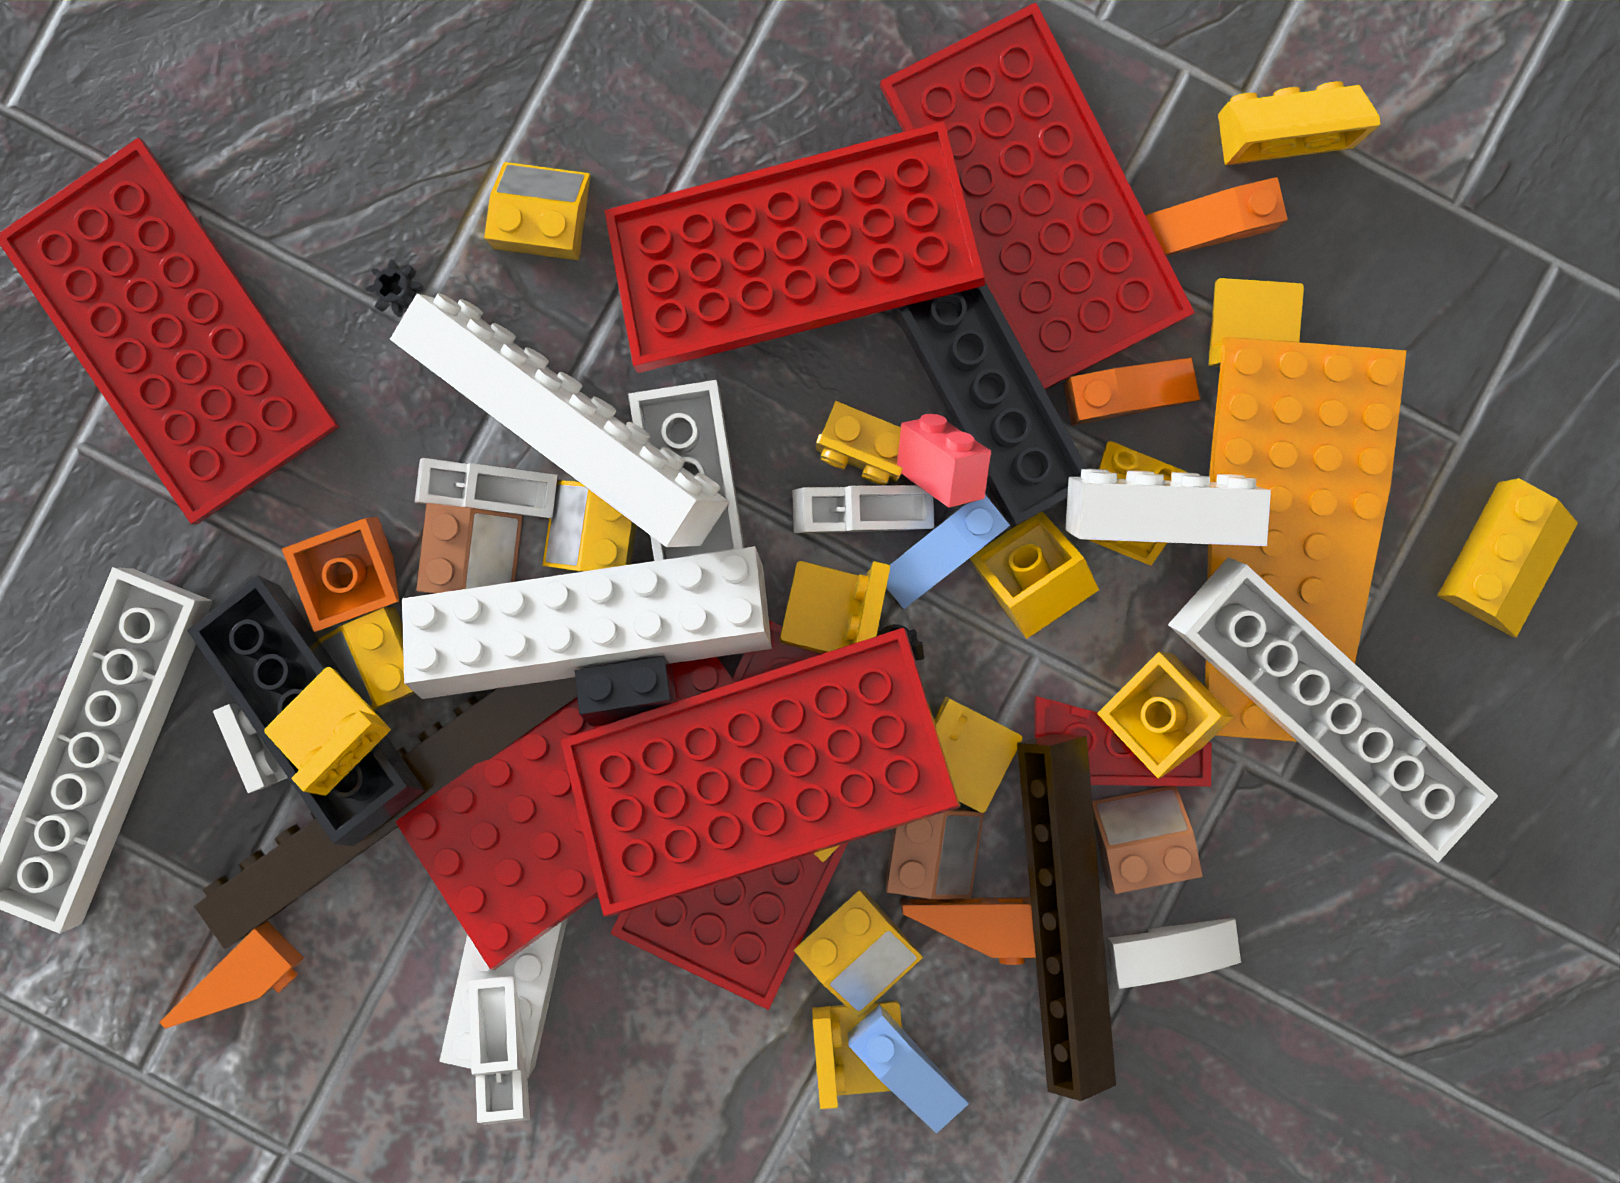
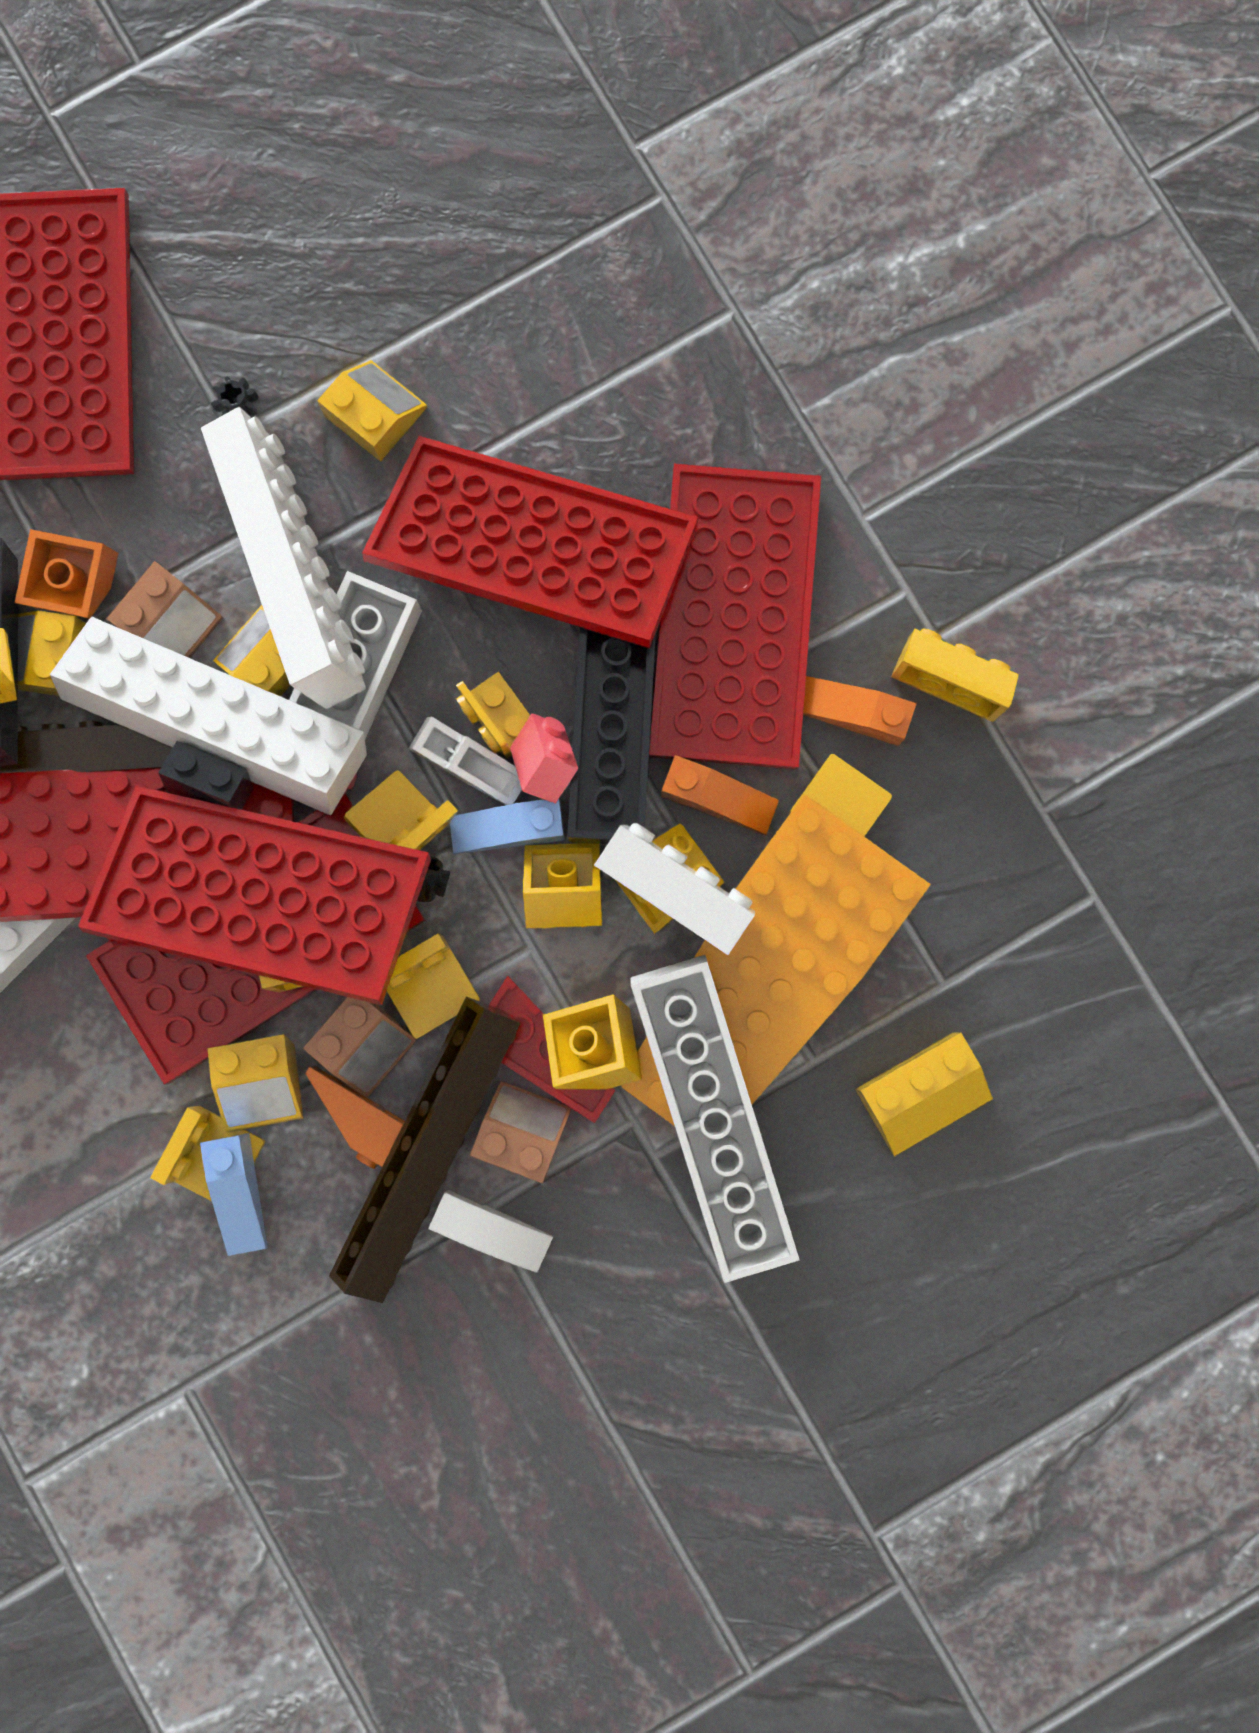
camera: 30 degrees right, 5 degrees down
white slope [415,458,557,518] -> none

